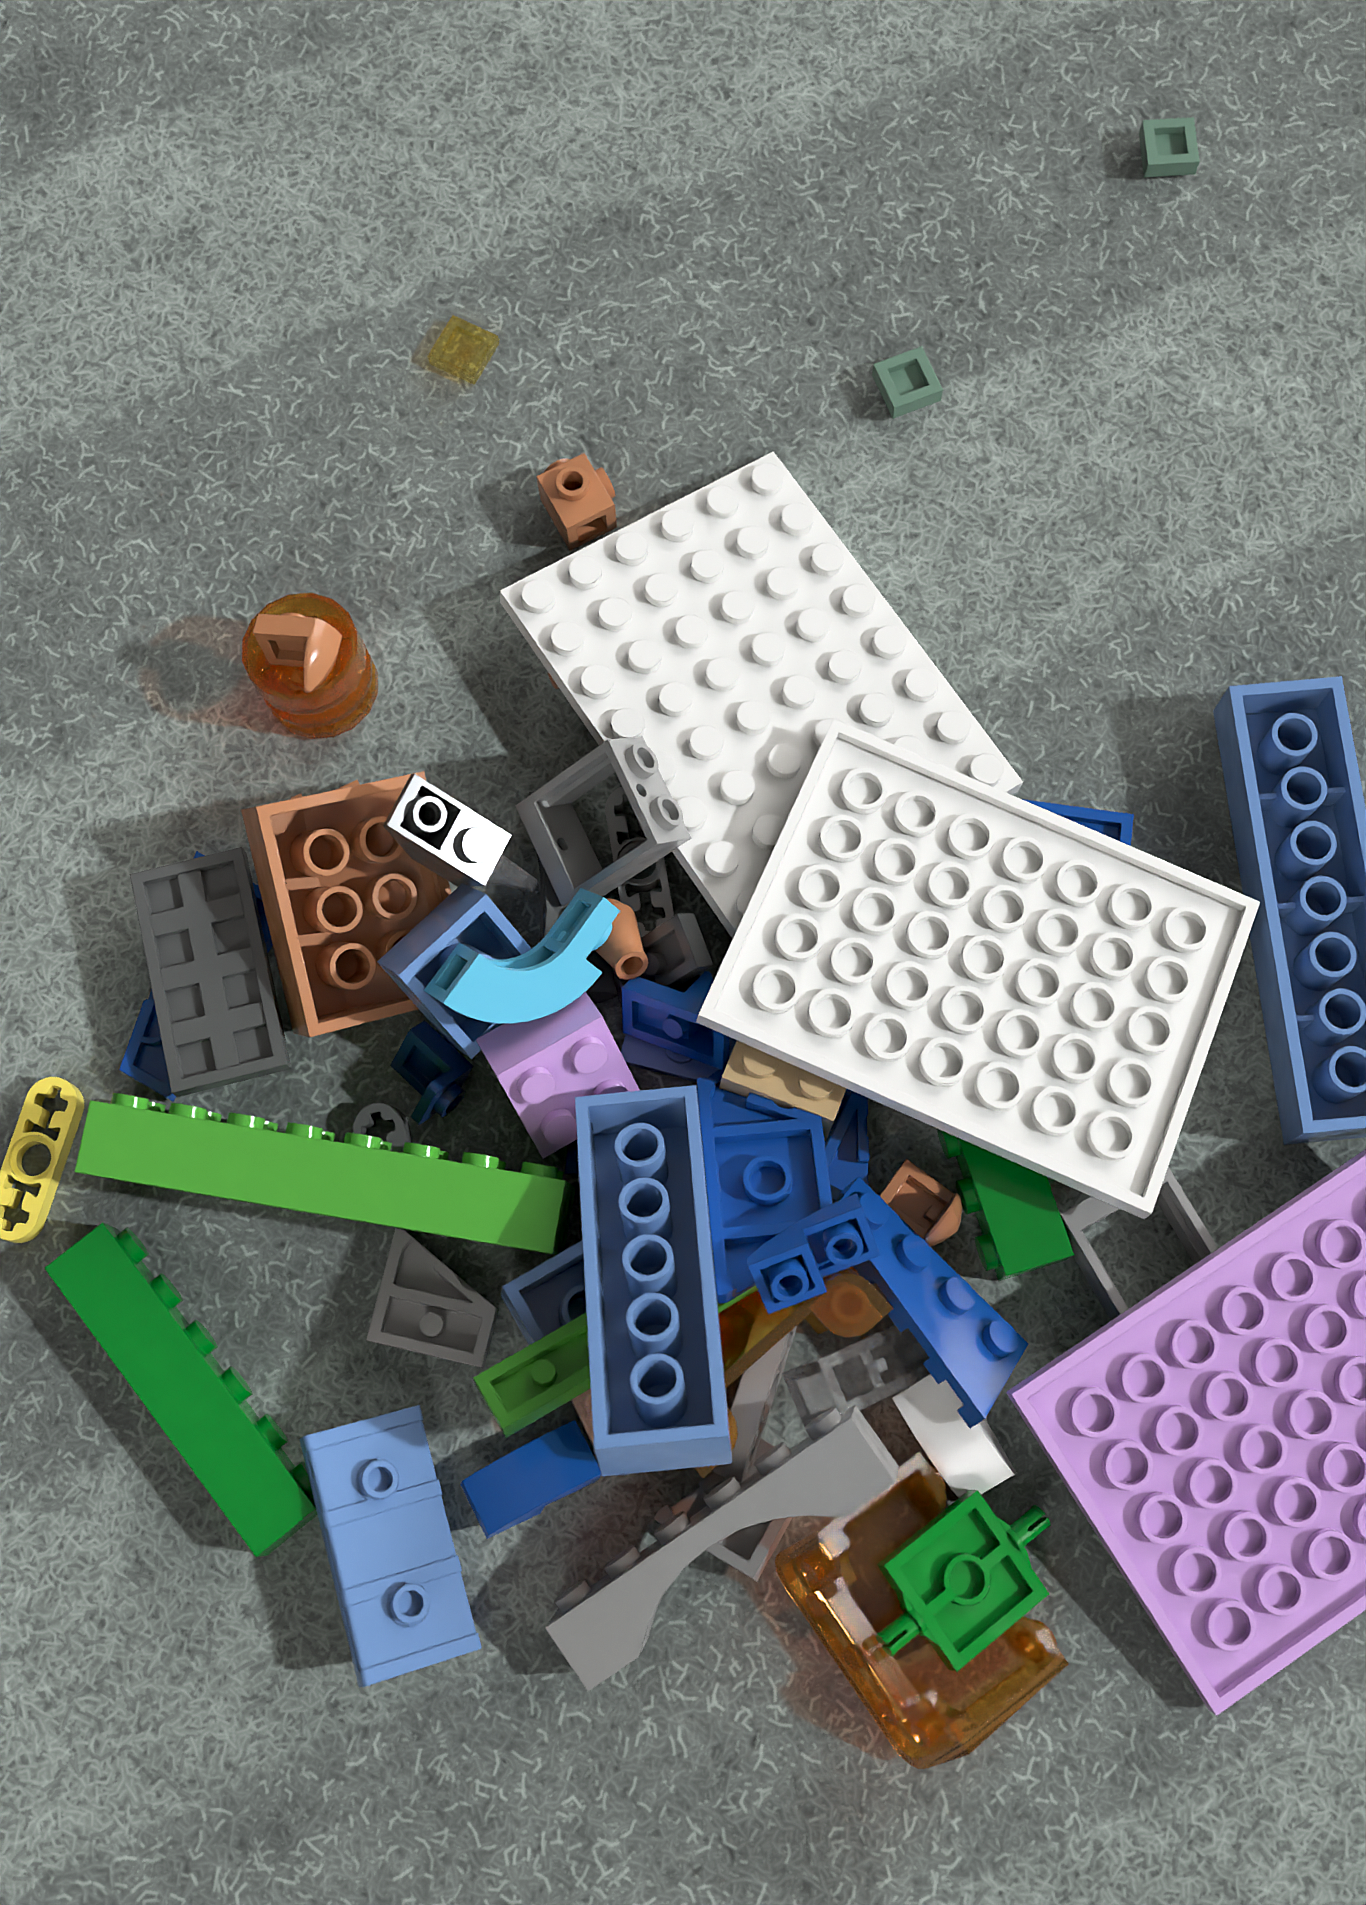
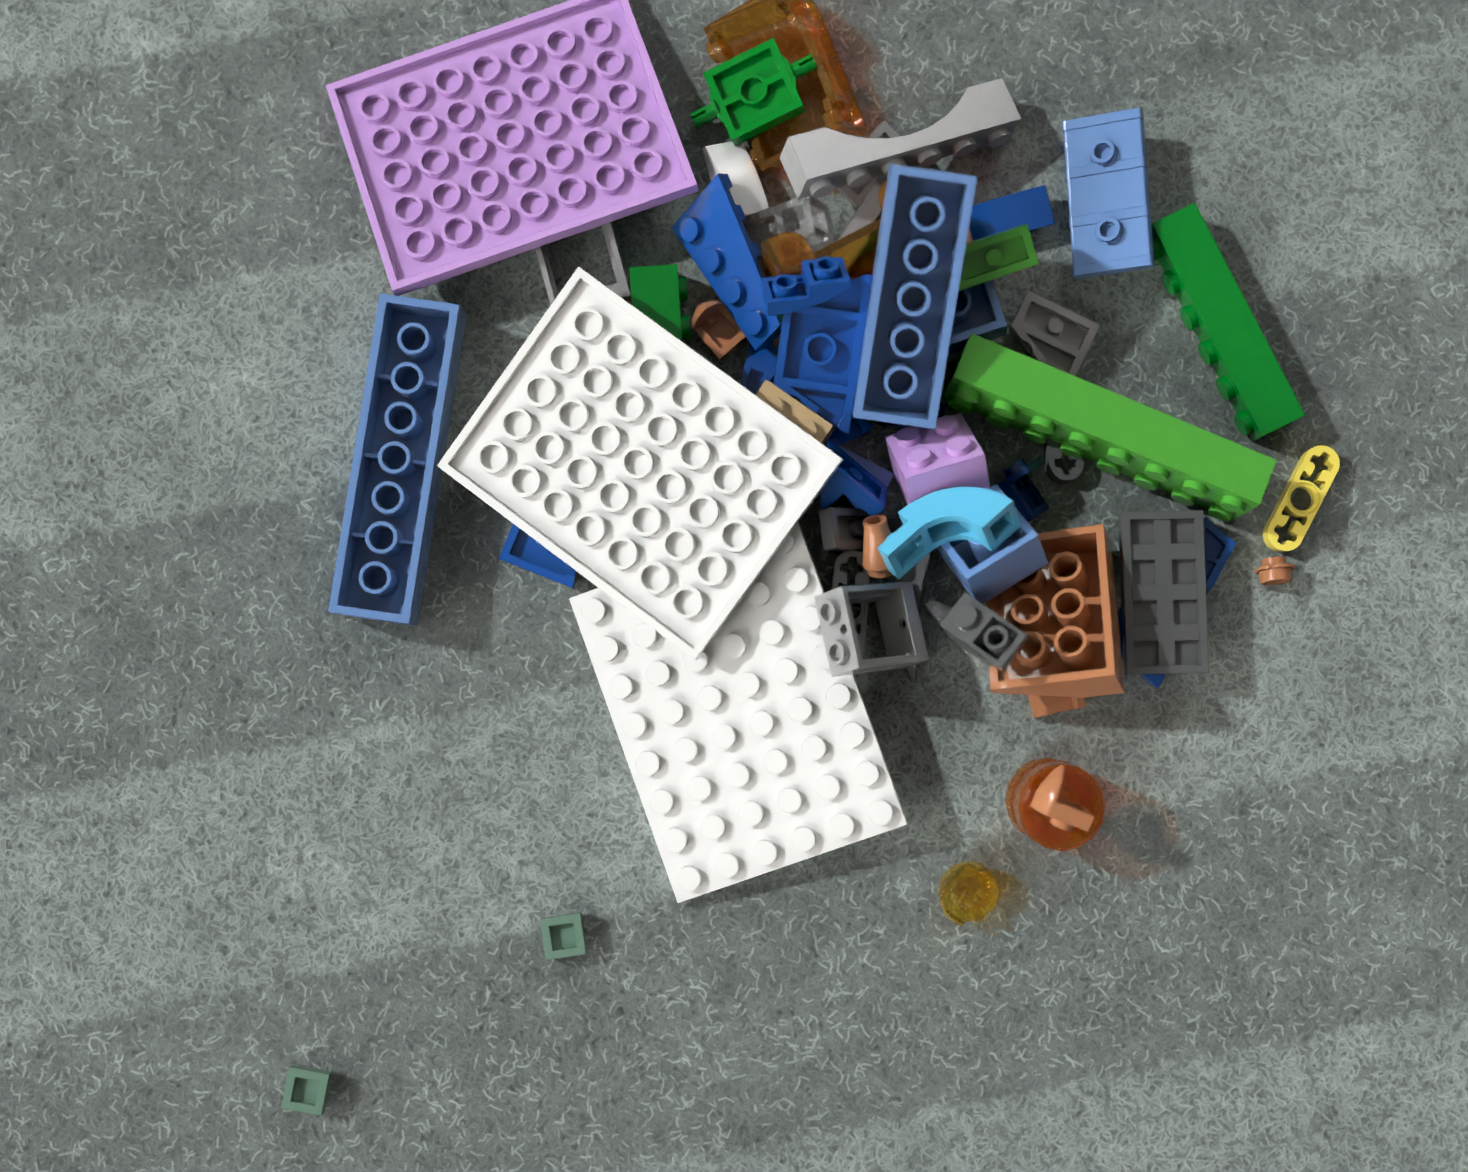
camera: 165 degrees left, 10 degrees up
clear yellow tile [427,315,500,385] -> none
nougat brick [536,453,617,551] -> none
none -> clear yellow hair [937,861,1000,926]
none -> nougat plate [1254,556,1295,585]

